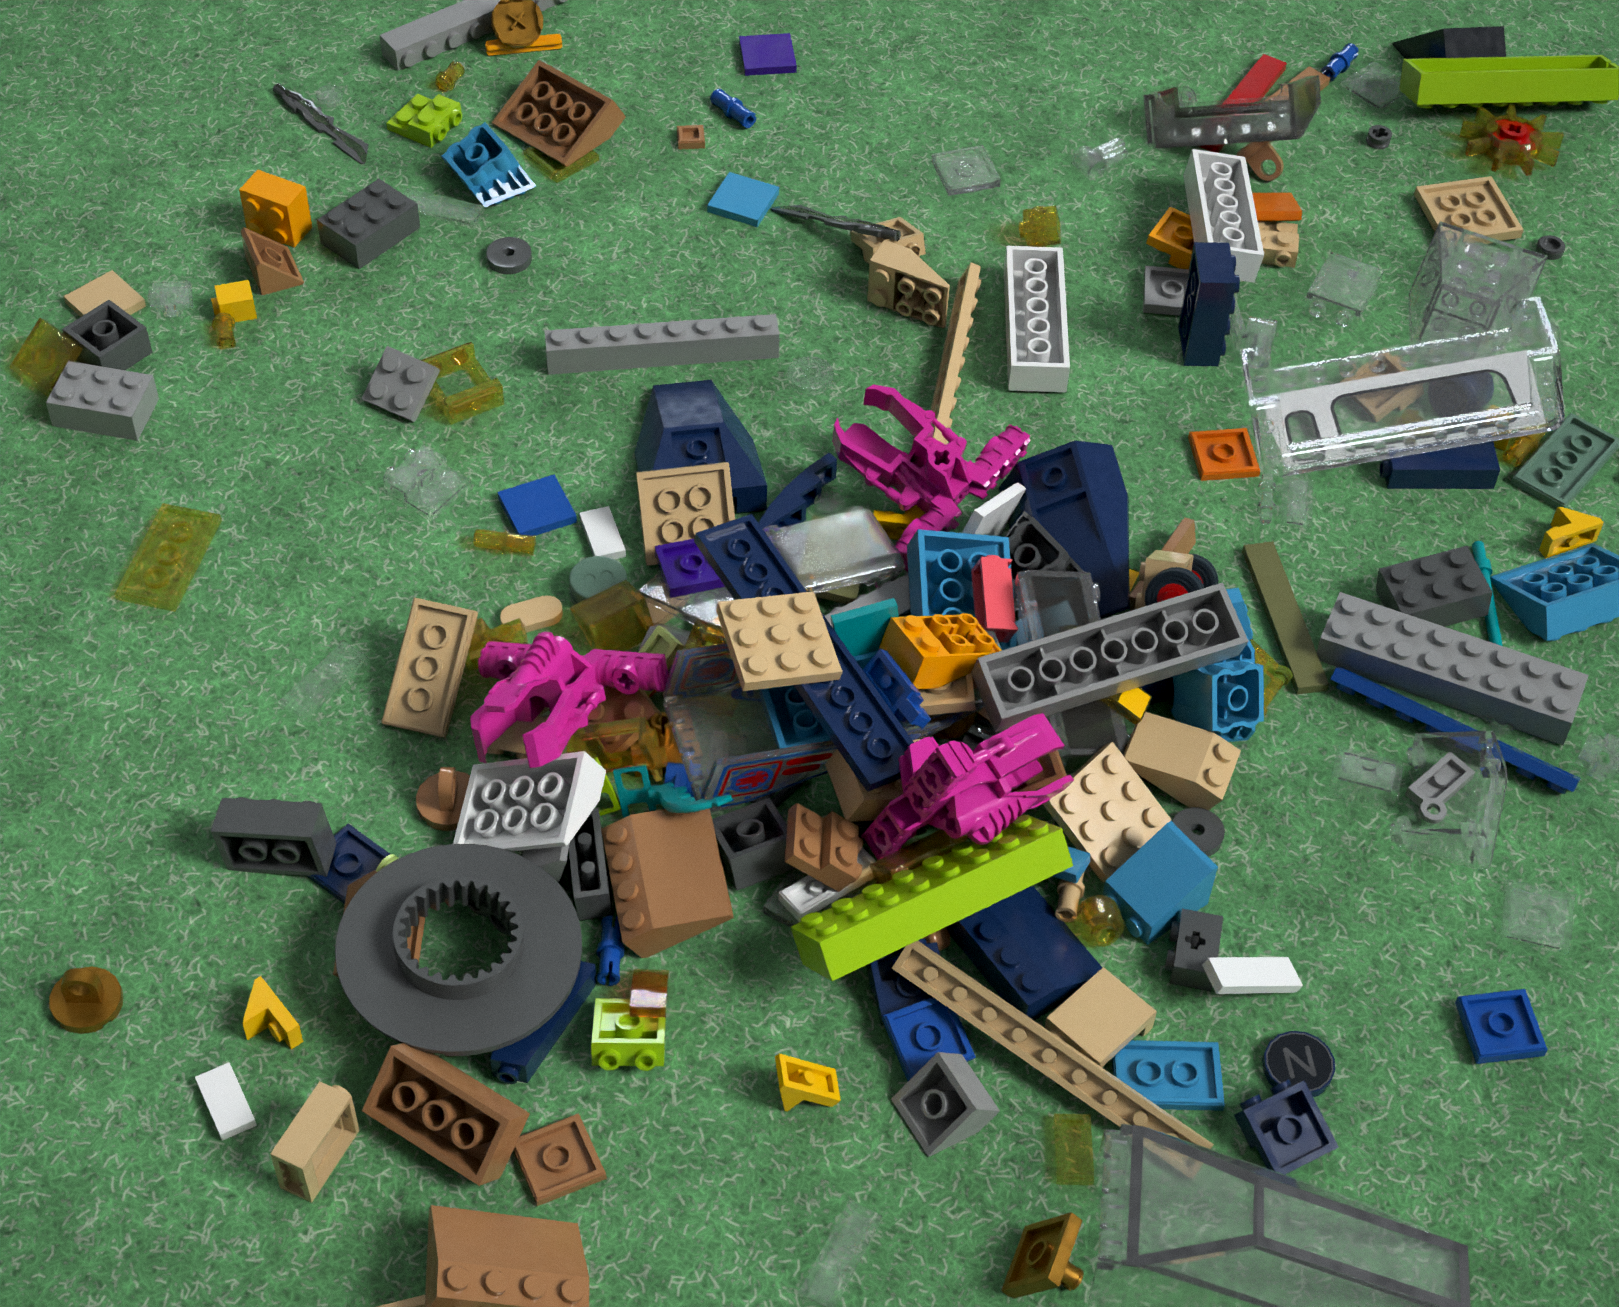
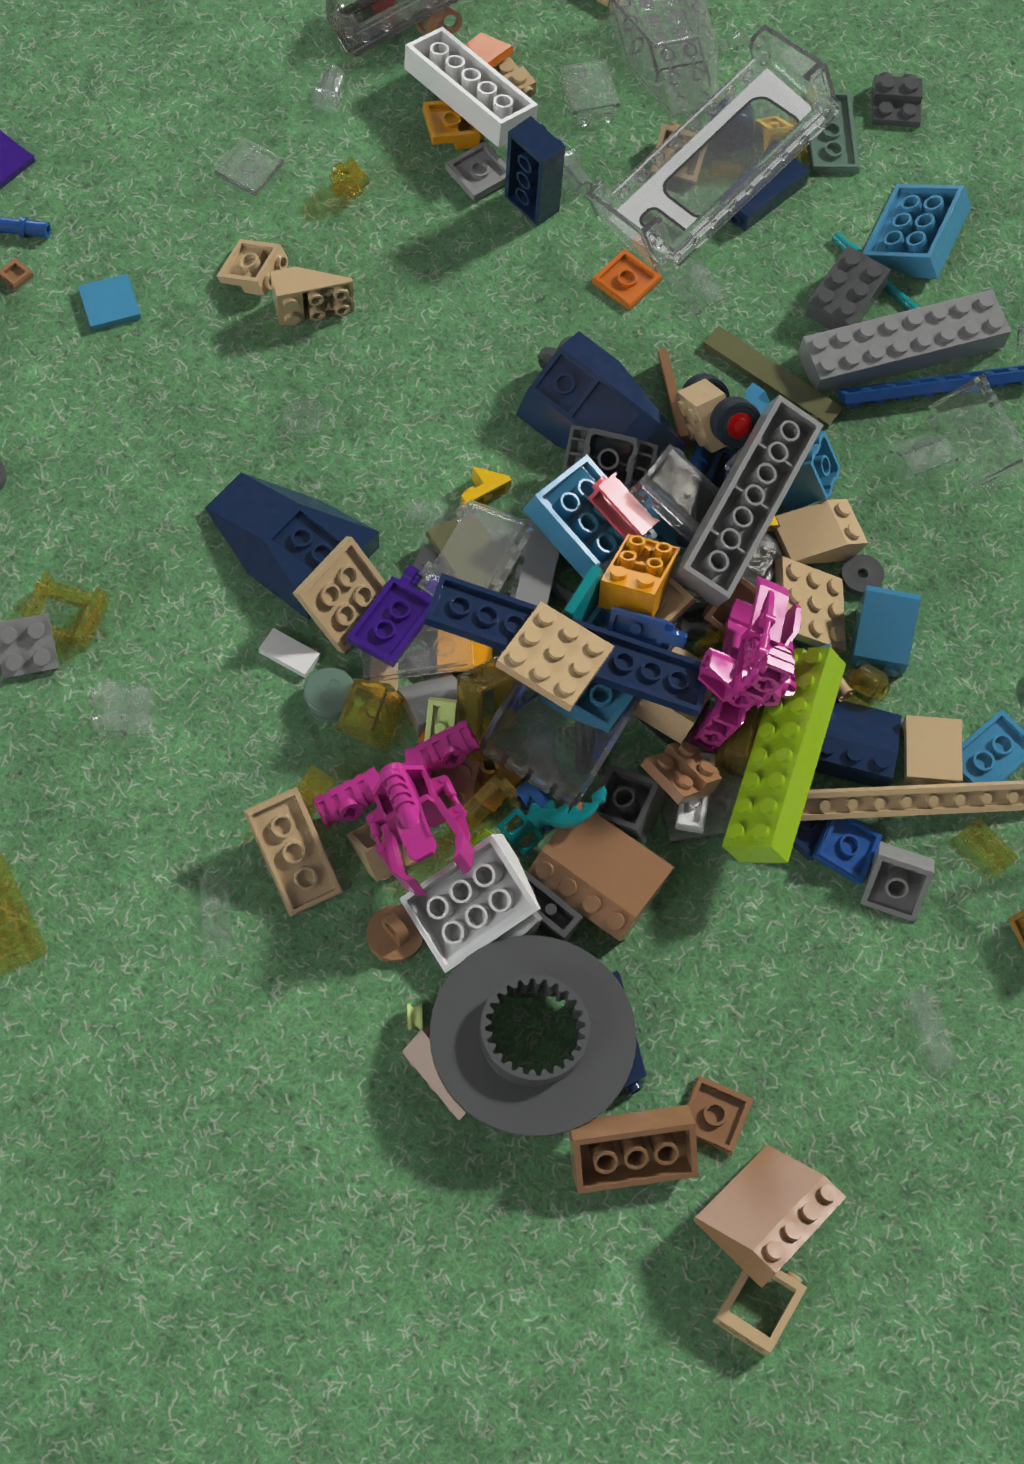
camera: 45 degrees left, 15 degrees up
pearl gold tile [49,966,123,1034] -> none
white tile [195,1062,257,1141] -> none
dark grey brick [211,797,337,877] -> none
yellow slope [243,976,303,1049] -> none
tan window [270,1081,360,1203] -> none
dark blue tile [307,824,390,904] -> none
clear yellow axle [473,529,536,555] -> none
blue tile [497,474,577,540] -> none
tan tile [500,596,563,635] -> none
light grey brick [544,314,779,375] -> none
lime plate [591,998,667,1071] -> none
blue pin [597,916,625,986] -> none
clear orange slope [629,969,669,1018] -> none
dark blue slope [758,453,837,542] -> none
dark grey sword [771,205,901,241] -> none
yellow slope [775,1053,841,1112] -> none
dark pink piece [832,384,1031,572] -> none
tan plate [931,262,982,445] -> none
white tile [962,482,1026,536] -> none
white brick [1004,246,1070,392] -> none
dark grey brick [1165,908,1223,991] -> none
white tile [1202,957,1303,994] -> none
light grey hinge [1405,752,1475,824] -> none
yellow slope [1539,507,1604,559] -> none

